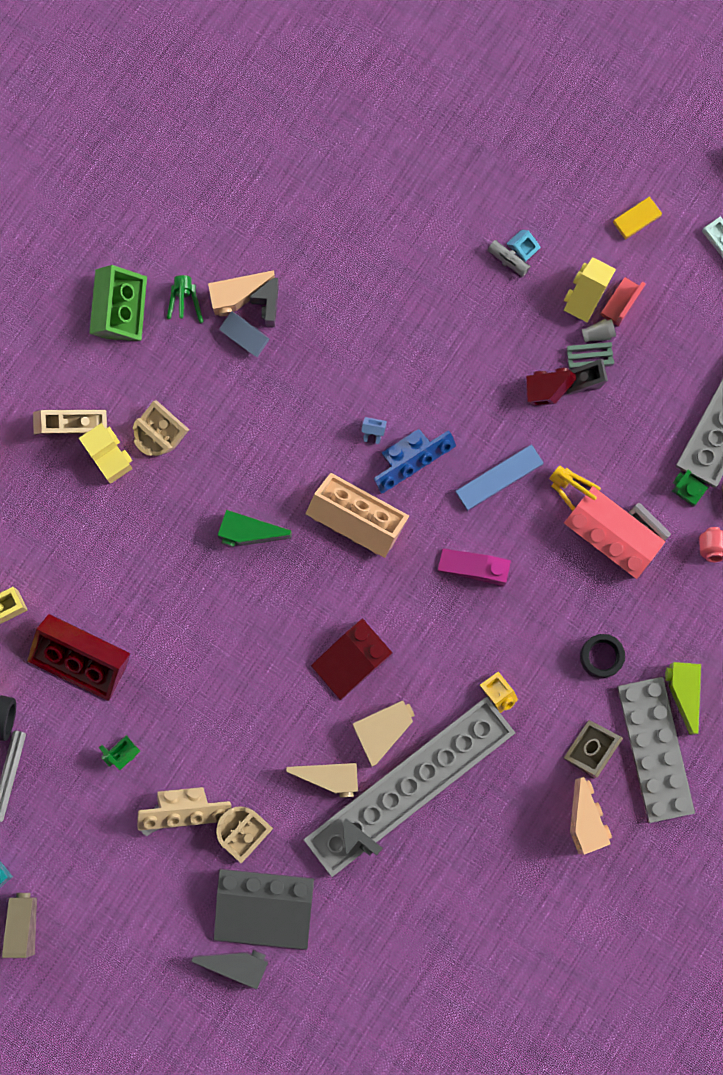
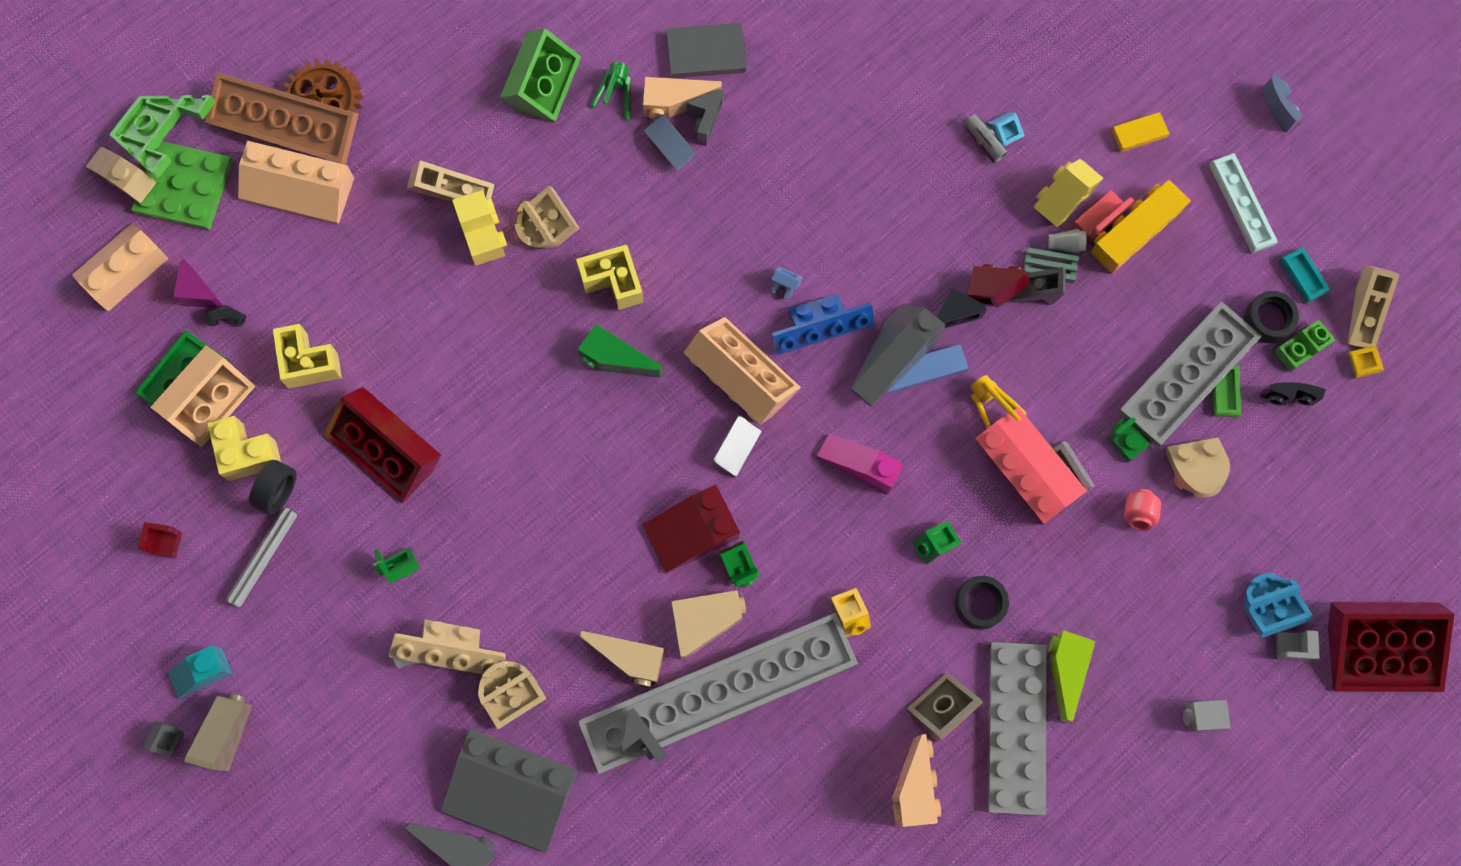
camera: 10 degrees right, 5 degrees down
none -> light yellow brick [576,245,643,310]
none -> dark grey tile [667,23,746,78]
none -> slope [713,416,762,477]
none -> green bracket [718,541,761,587]
none -> dark grey wedge [851,304,945,407]
none -> green bracket [912,520,962,565]
none -> black slope [936,288,987,329]
none -> yellow brick [1090,180,1191,274]

